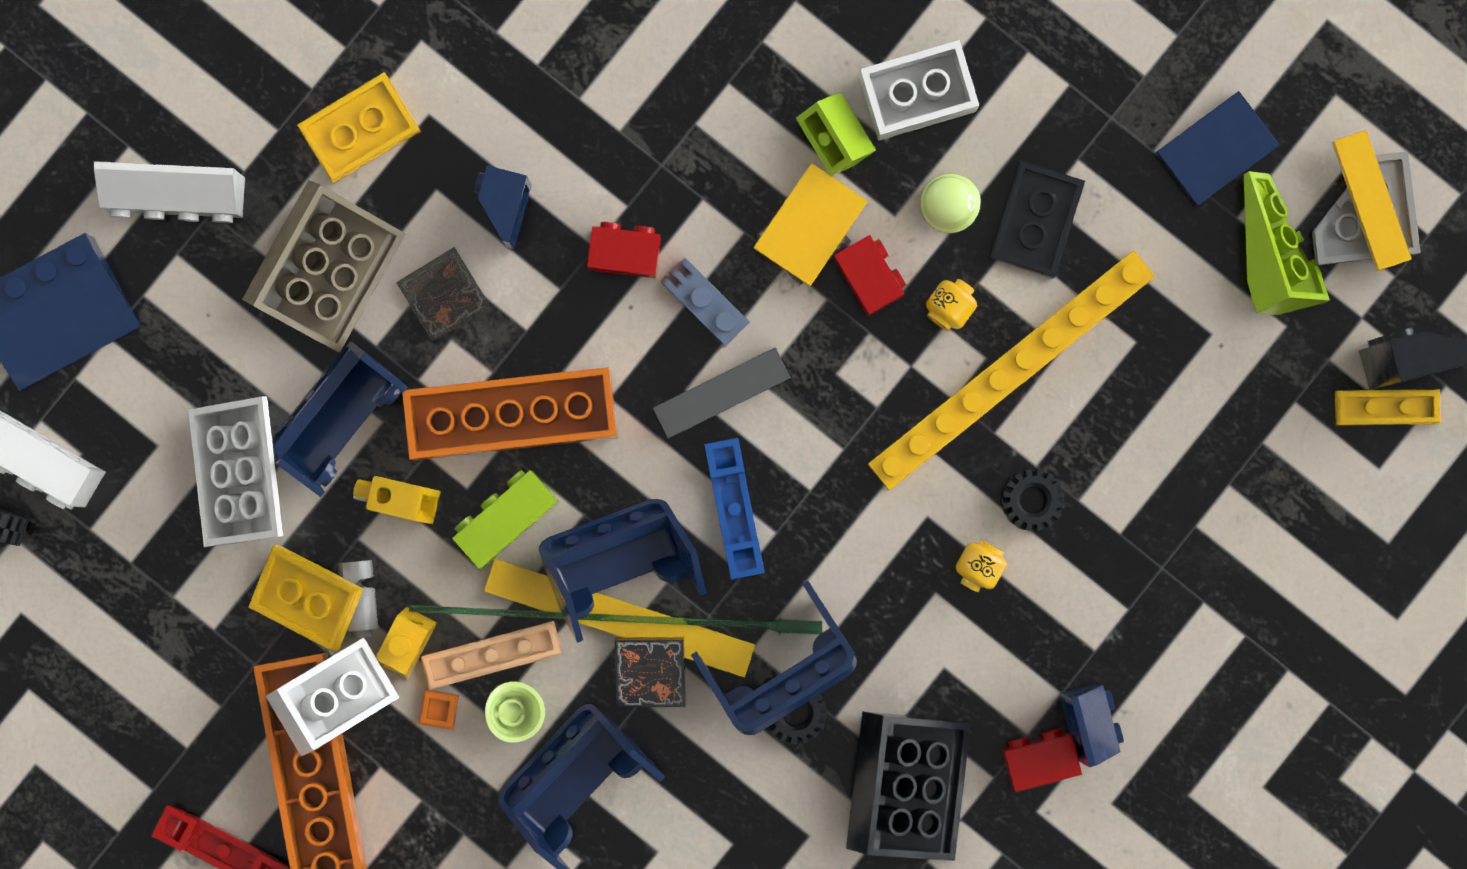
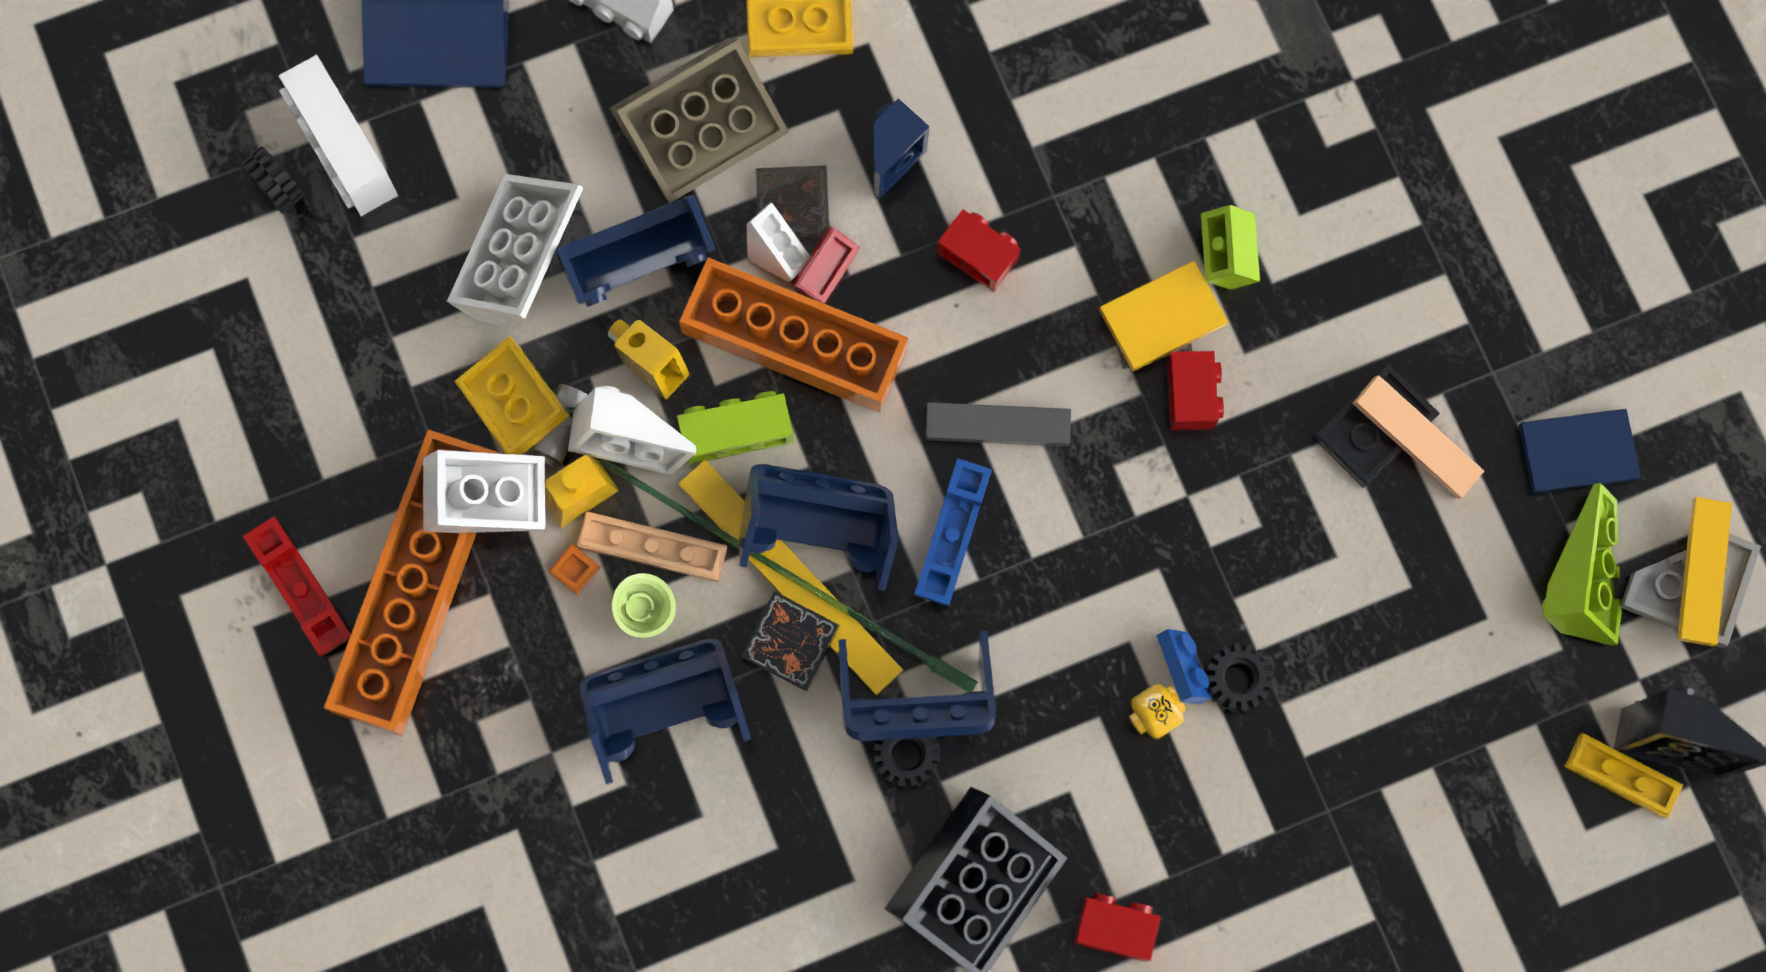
camera: 25 degrees right, 10 degrees down
sand blue hinge [661,258,750,347] -> none
white brick [859,40,979,141] -> none
yellow plate [868,250,1156,491] -> none
yellowish green helmet [921,174,980,233] -> none
yellow head [926,279,977,332] -> none
dark blue slope [1059,683,1124,767] -> none
none -> white slope [568,386,697,475]
none -> white slope [747,203,810,281]
none -> tile [792,227,860,304]
none -> blue plate [1156,629,1212,705]
none -> light nougat tile [1352,375,1484,499]

